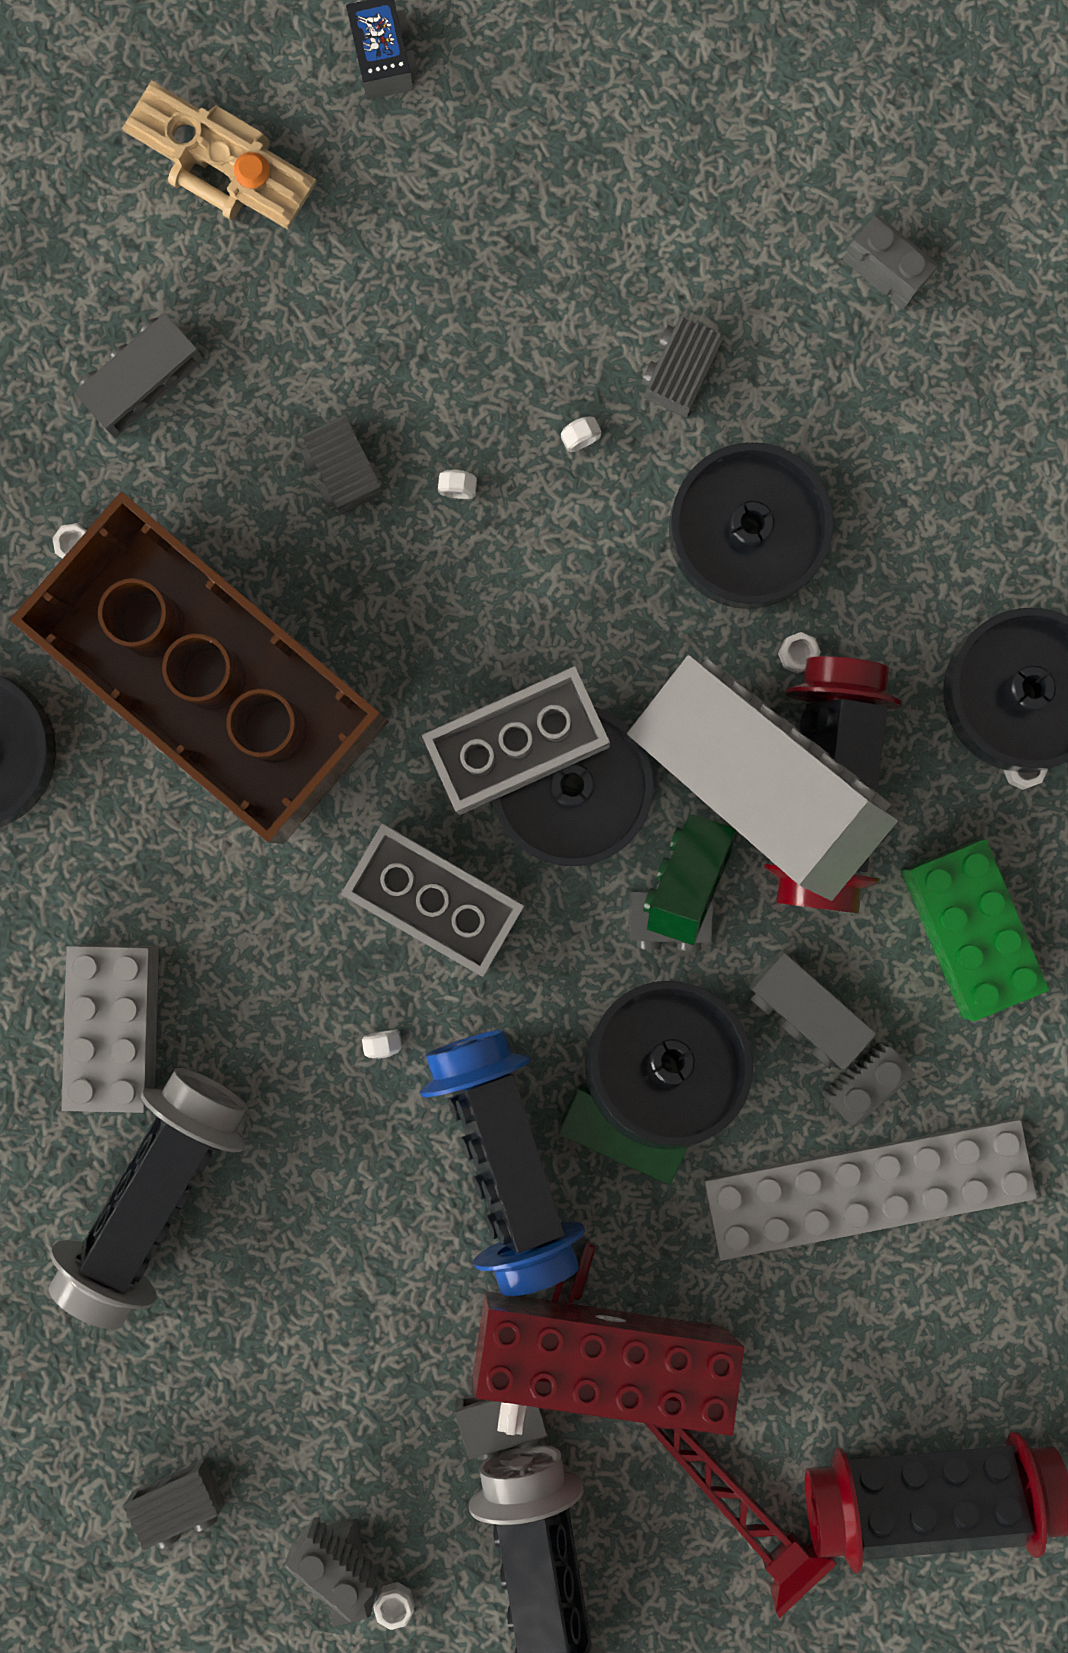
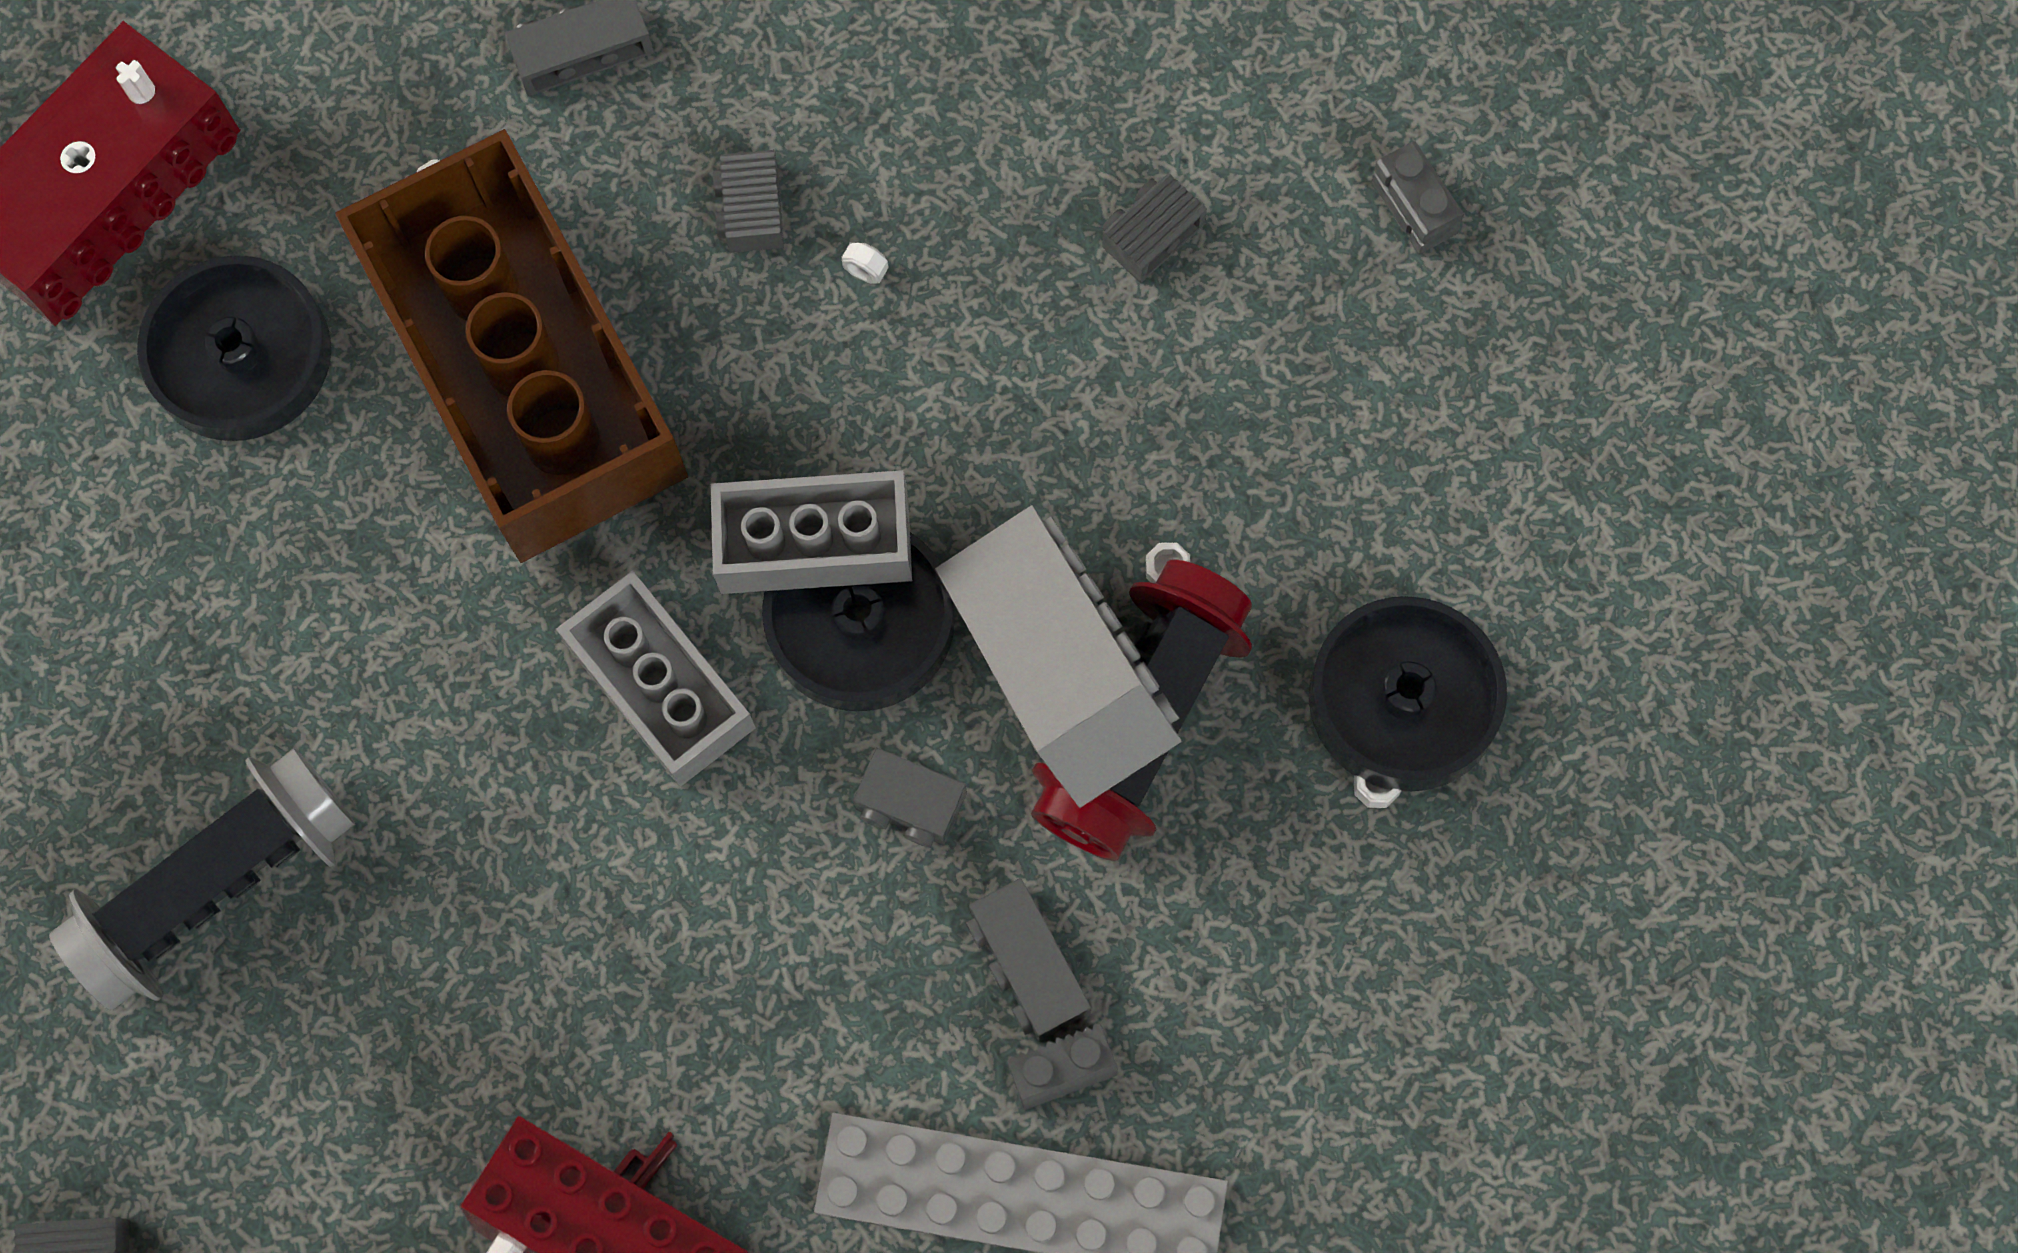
camera: 25 degrees right, 15 degrees down
light grey brick [61,944,159,1113] -> none
white tile [362,1029,403,1059] -> none
brick [420,1029,585,1296] -> none
dark green brick [558,1085,687,1185] -> none
white tile [561,417,601,452] -> none
black piece [585,981,753,1150] -> none
dark green brick [643,814,736,945] -> none
black piece [669,442,833,609] -> none
green brick [900,839,1049,1022] -> none

